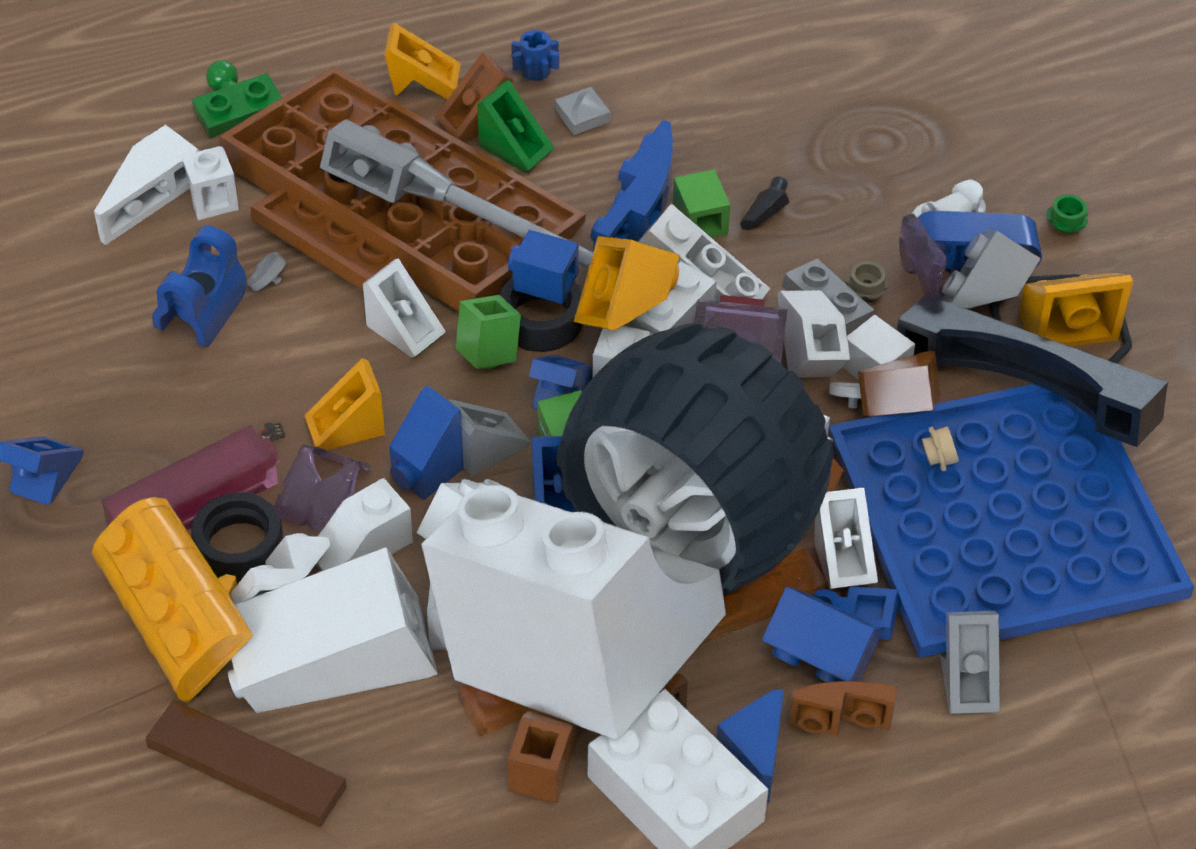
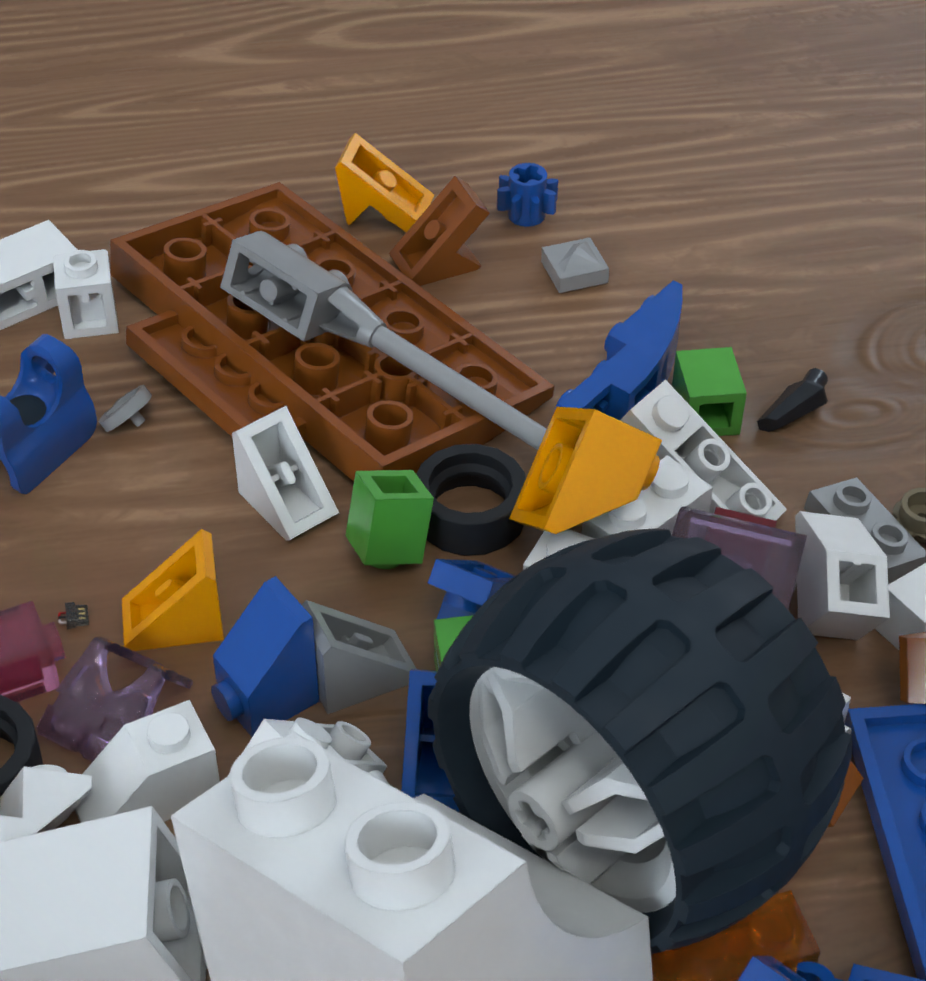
camera: 10 degrees right, 5 degrees down
green plate [192,60,282,138] -> none
green slope [477,79,555,172] -> none
blue brick [508,230,579,304] -> none
white slope [814,488,878,589] -> none
white piece [829,382,861,408] -> none

